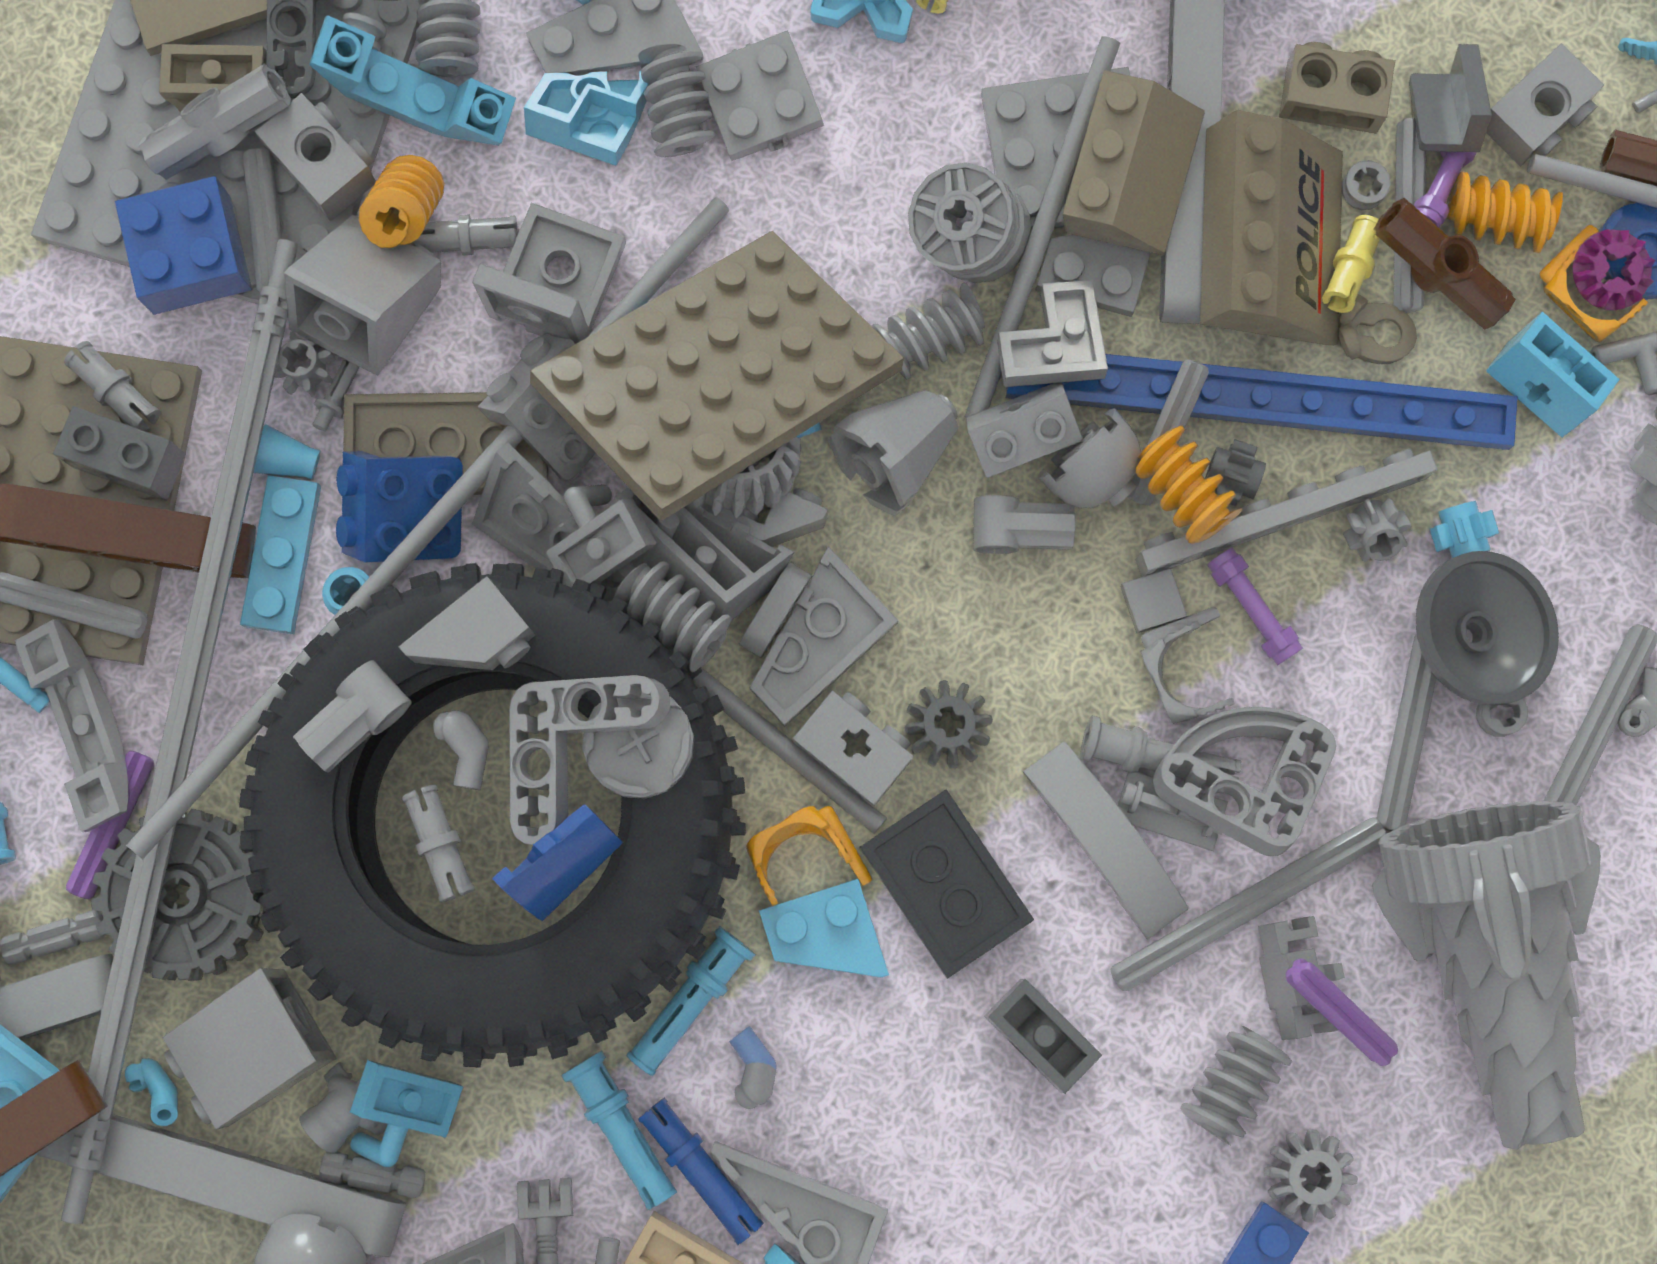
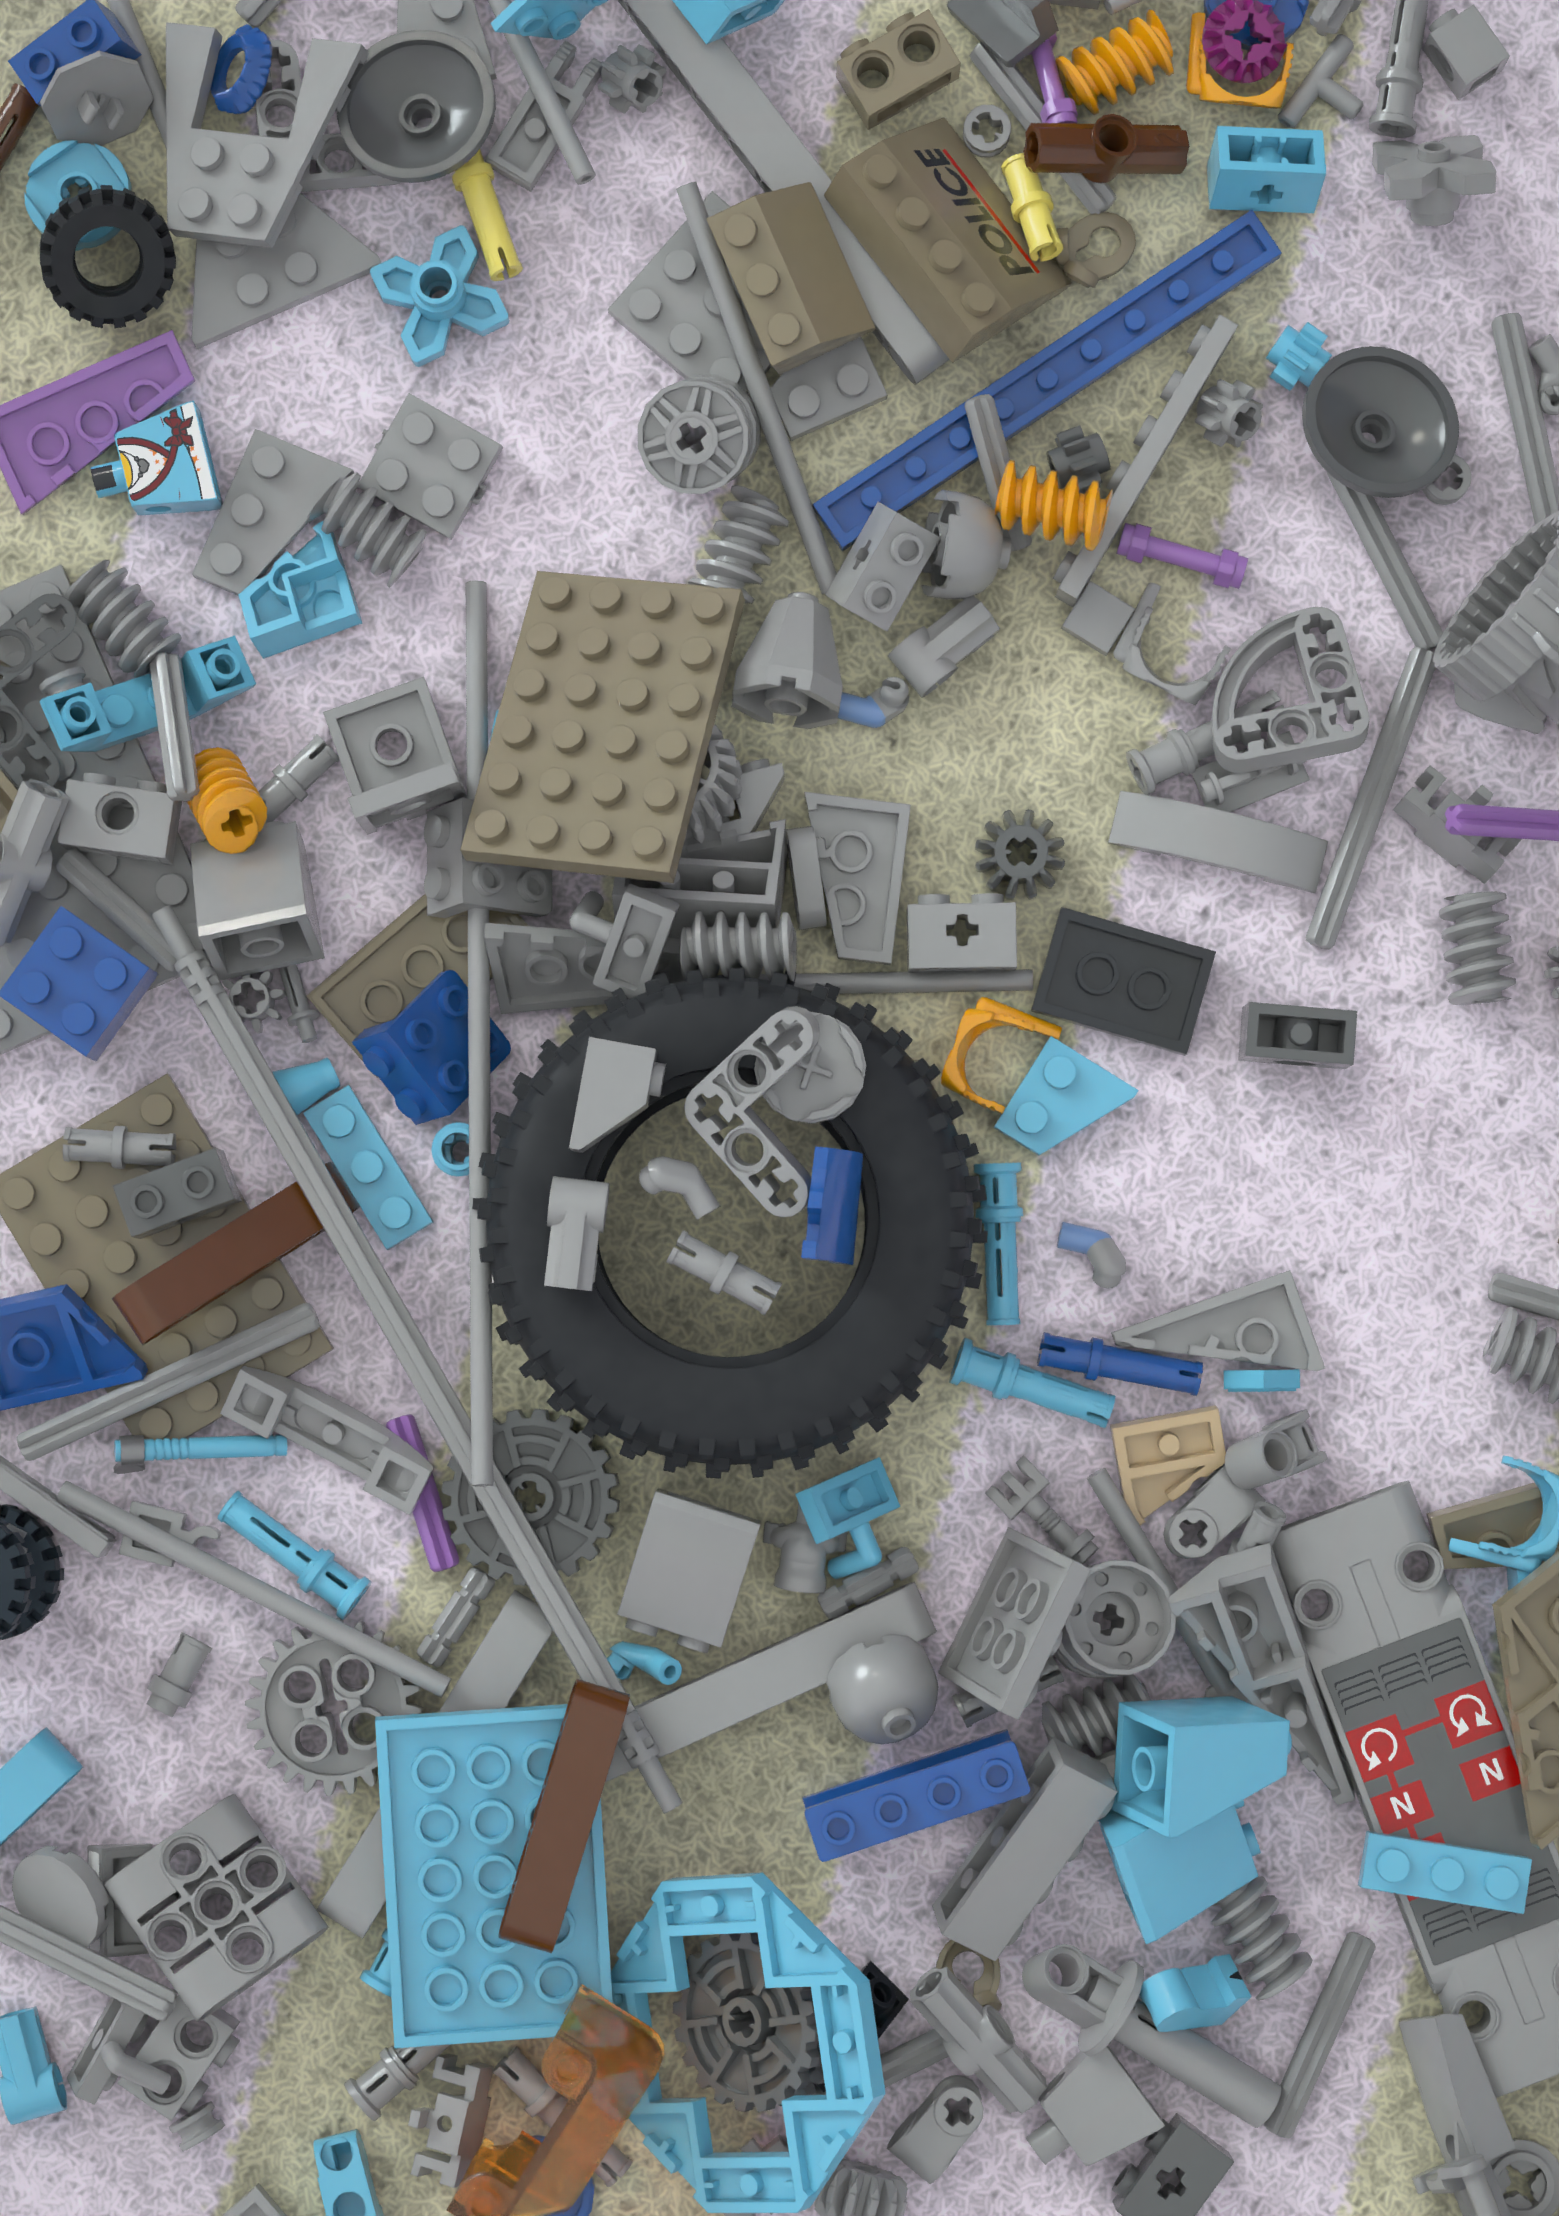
camera: 40 degrees left, 5 degrees up
light grey plate [997,280,1108,387] -> none
none -> light grey axle [150,652,199,802]
none -> arm [838,677,909,728]

